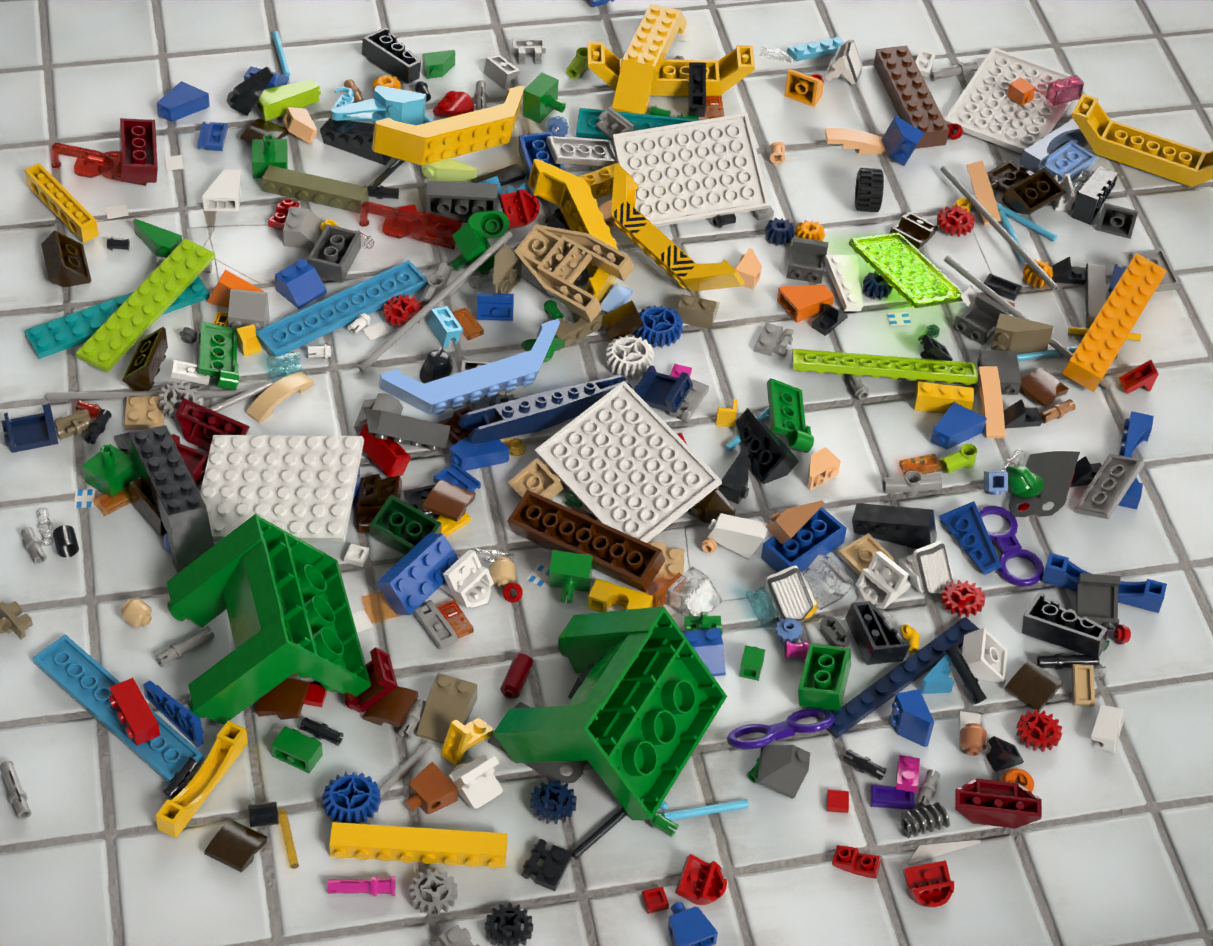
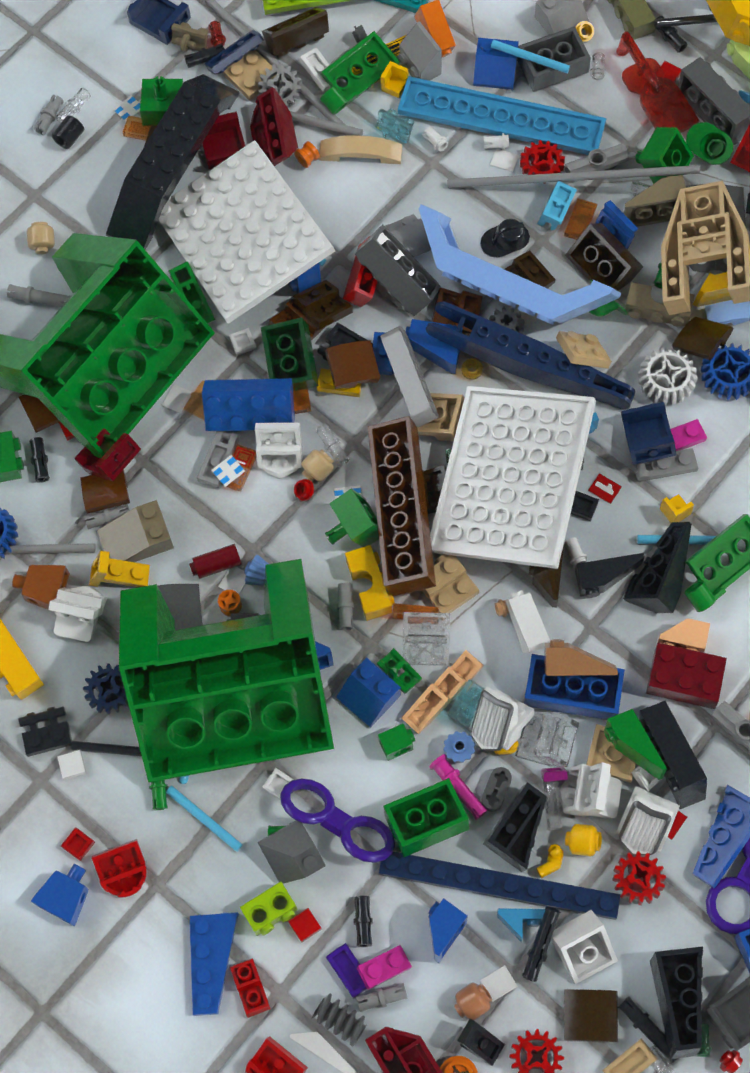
camera: 60 degrees right, 20 degrees up
none -> white tile [57,750,87,780]
none -> blue wing [190,912,239,1016]
none -> dark blue plate [205,30,264,75]
none -> white sticker [211,454,245,487]
none -> white sticker [218,567,246,594]
none -> orange wheel [218,589,242,616]
none -> lime brick [240,882,298,936]
none -> medium blue piece [244,555,269,586]
none -> white tile [262,768,294,800]
none -> orange wheel [294,141,320,168]
none -> light grey beam [381,326,439,427]
none -> light nougat slope [402,650,484,734]
none -> medium azure bar [491,40,570,73]
none -> magenta tile [541,767,568,782]
none -> tan plate [556,331,612,369]
none -> dark brown slope [565,223,643,291]
none -> yellow head [565,824,602,856]
none -> green slope [604,709,667,780]
none -> white tile [631,766,664,791]
none -> dark red brick [646,643,727,709]

